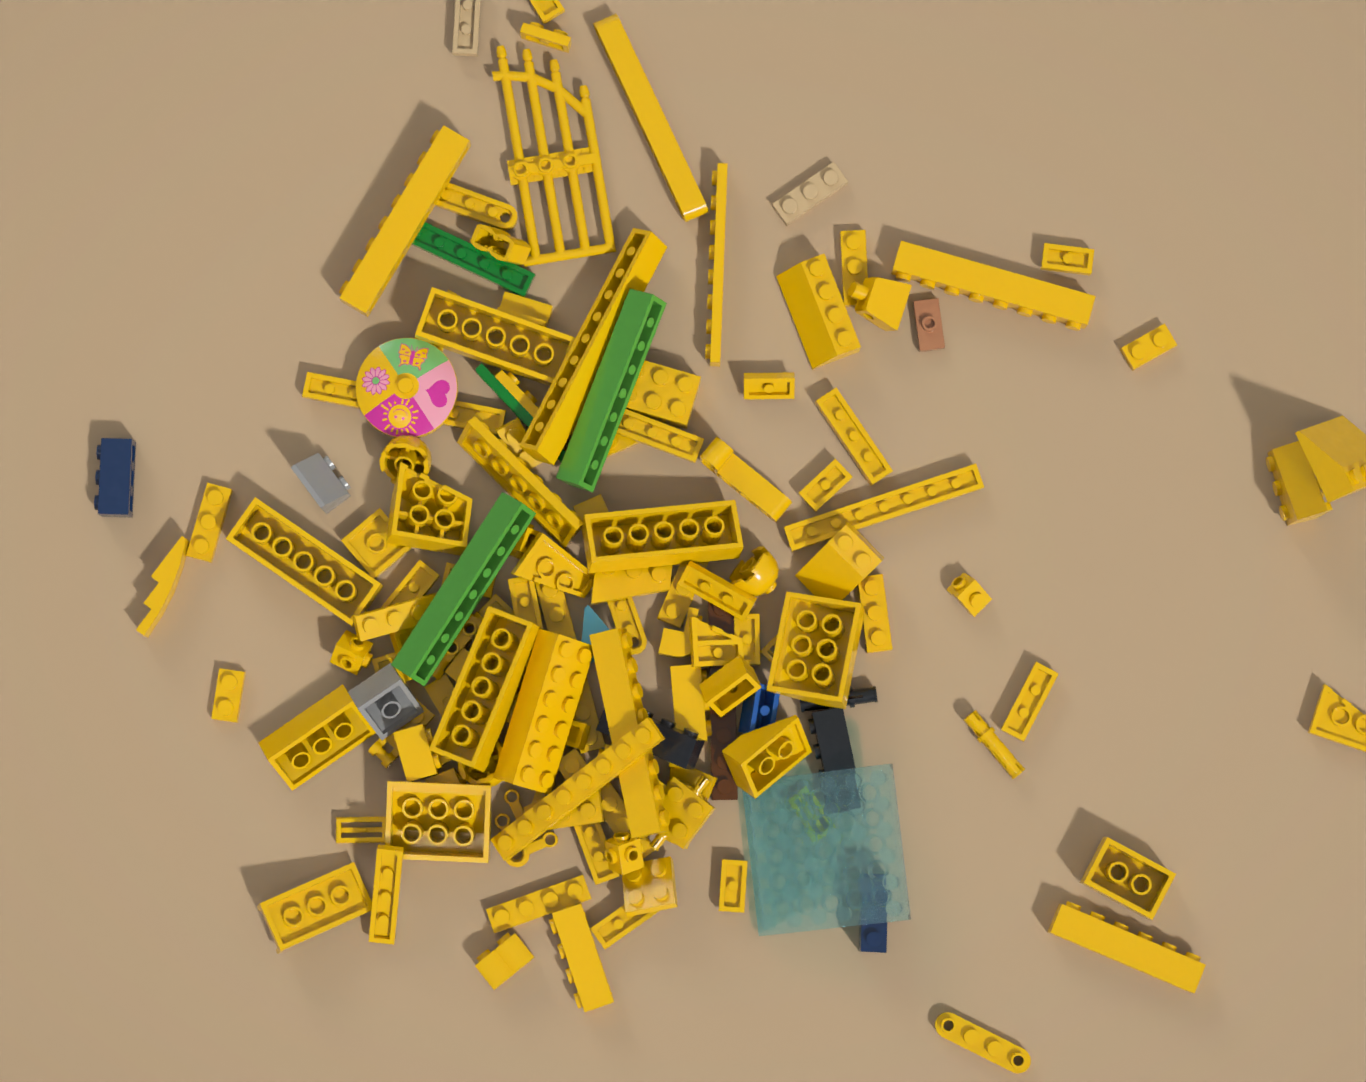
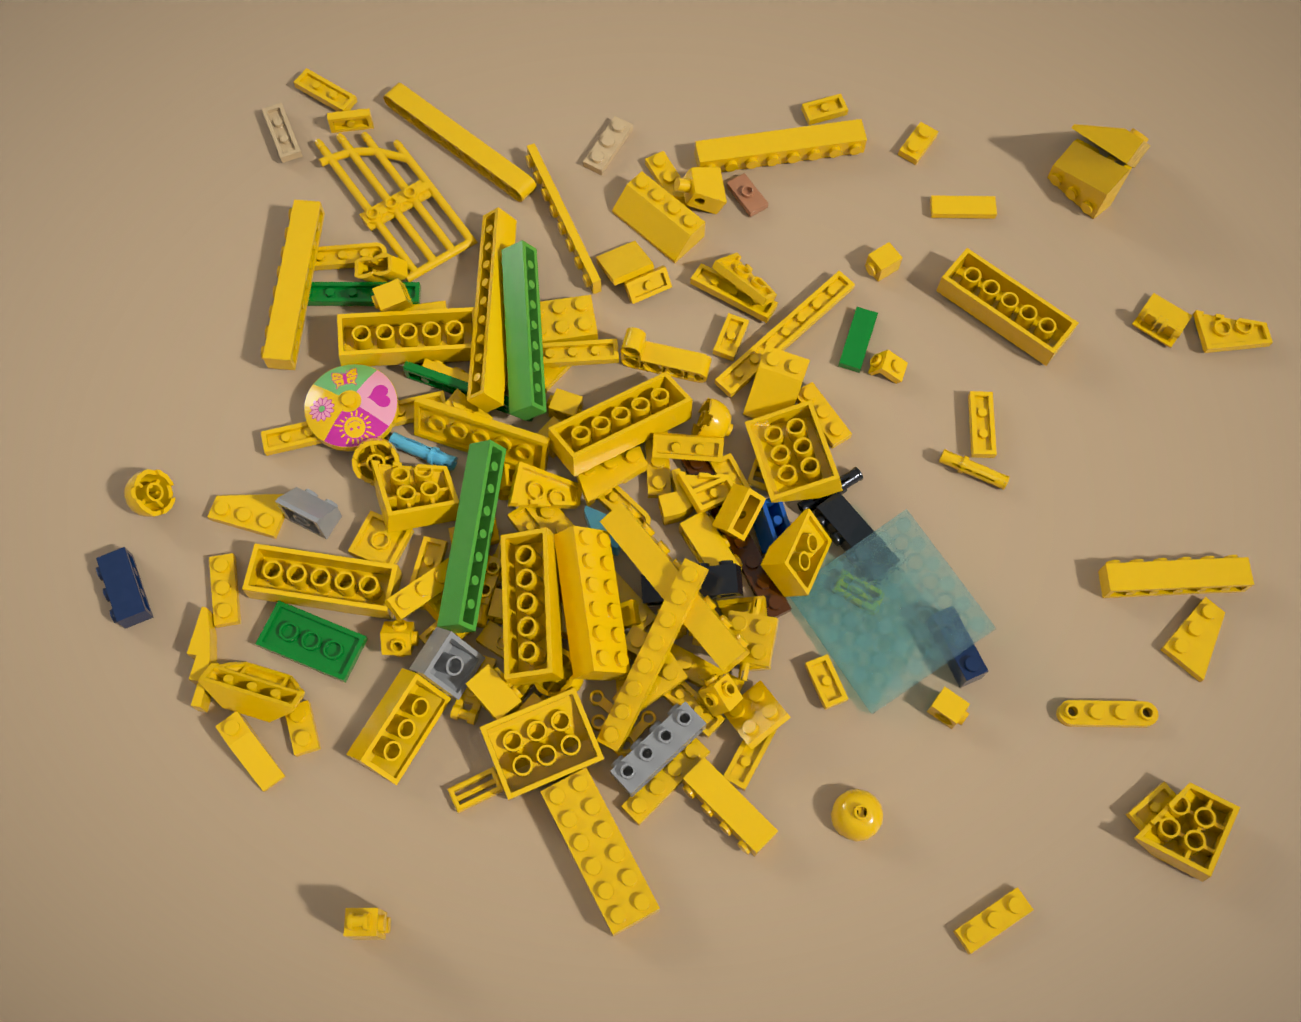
camera: 25 degrees left, 15 degrees down
yellow plate [257,862,372,954] -> none
yellow plate [368,844,404,945] -> none
yellow brick [475,933,535,990] -> none
yellow brick [1080,837,1176,920] -> none
none -> yellow cylinder [124,469,176,517]
none -> yellow wedge [199,662,305,723]
none -> yellow wing [207,494,285,539]
none -> yellow slope [215,711,286,792]
none -> green plate [255,600,368,683]
none -> yellow brick [343,908,391,940]
none -> yellow brick [371,279,414,312]
none -> medium azure pin [389,432,458,471]
none -> yellow brick [540,767,660,937]
none -> yellow brick [546,388,583,421]
none -> yellow tile [596,241,654,286]
none -> light grey brick [610,701,706,797]
none -> yellow wing [712,252,777,306]
none -> yellow cylinder [831,789,883,842]
none -> green tile [838,307,878,373]
none -> yellow brick [865,242,903,282]
none -> yellow brick [926,686,970,729]
none -> yellow tile [930,195,997,219]
none -> yellow brick [936,248,1079,366]
none -> yellow hinge [1132,293,1192,348]
none -> yellow wing [1160,596,1225,682]

